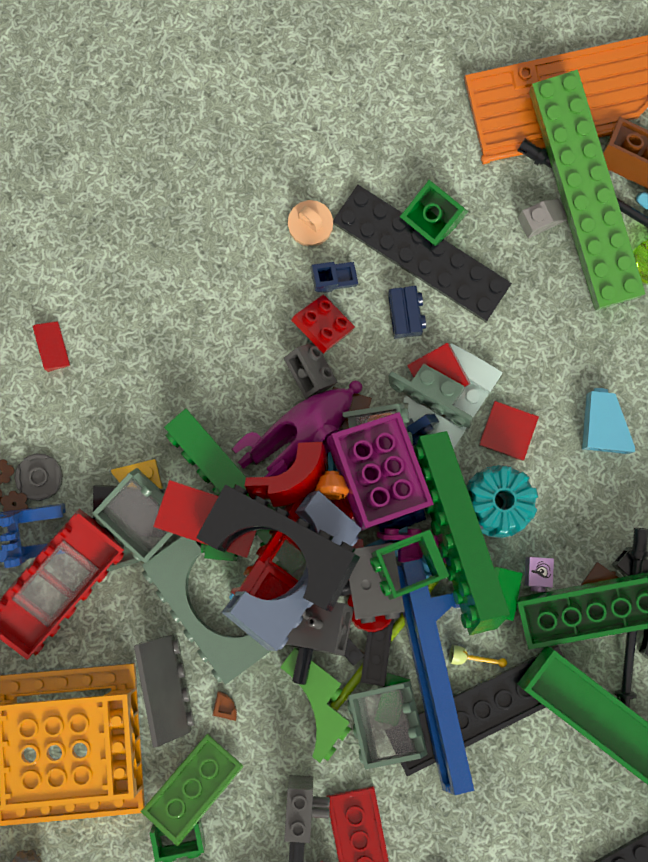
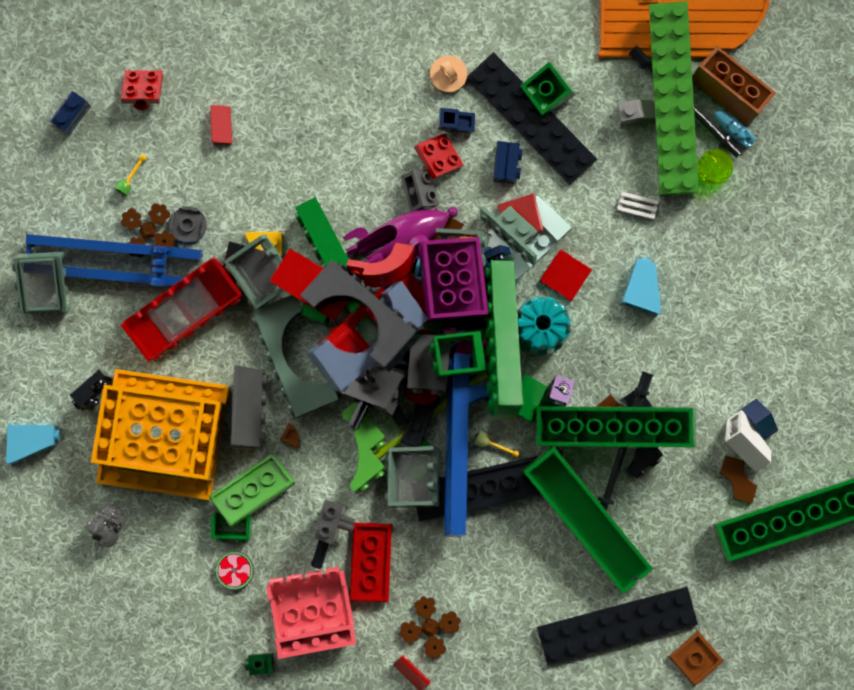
camera: 20 degrees right, 0 degrees up
orange cone [315,471,349,500] -> none
none -> white tile [617,192,659,220]

